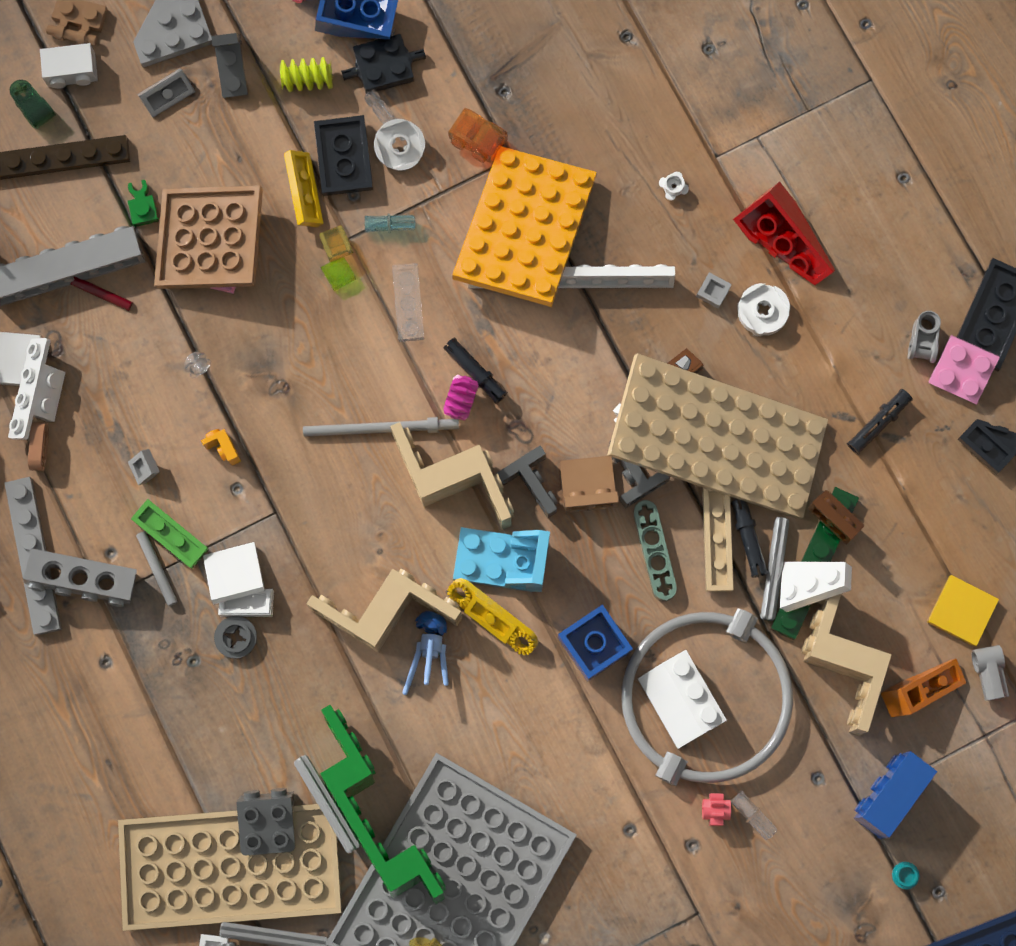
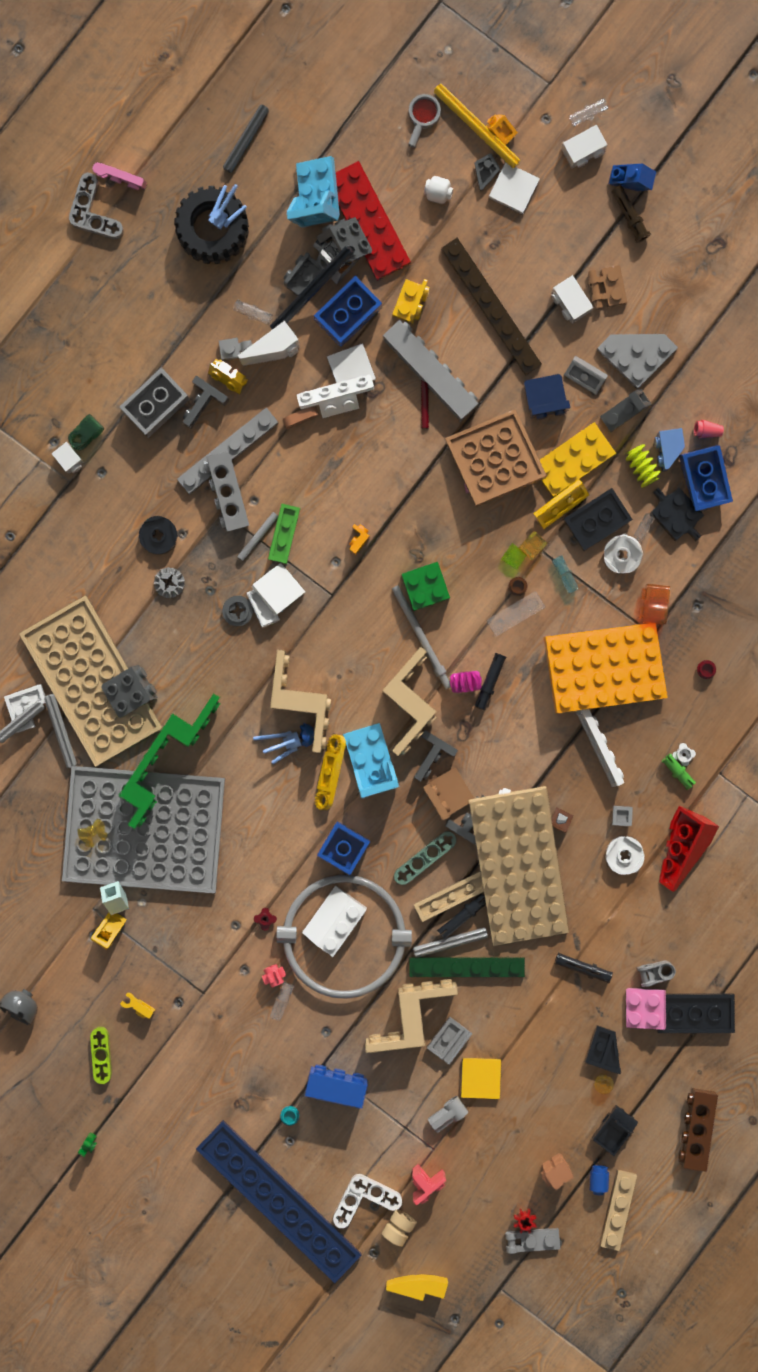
camera: 60 degrees right, 10 degrees up
clear green piece [9,79,56,130] -> none
green plate [128,180,159,227] -> none
light grey plate [128,449,160,485] -> none
clear plate [184,352,211,378] -> none
light grey axle [294,755,360,853] -> none
white wing [780,562,852,612] -> none
reddish brown bracket [808,490,864,545] -> none
orange slope [881,658,967,717] -> none
none -> black plate [139,516,178,555]
none -> light grey gear [154,567,185,598]
none -> dark red plate [254,907,277,931]
none -> green brick [401,562,450,612]
none -> light grey plate [427,1016,472,1065]
none -> reddish brown plate [508,577,528,596]
none -> dark blue bracket [524,374,570,420]
none -> yellow plate [540,422,616,497]
none -> medium blue slope [654,428,685,472]
none -> bright green pin [661,753,696,790]
none -> dark red plate [697,660,716,679]

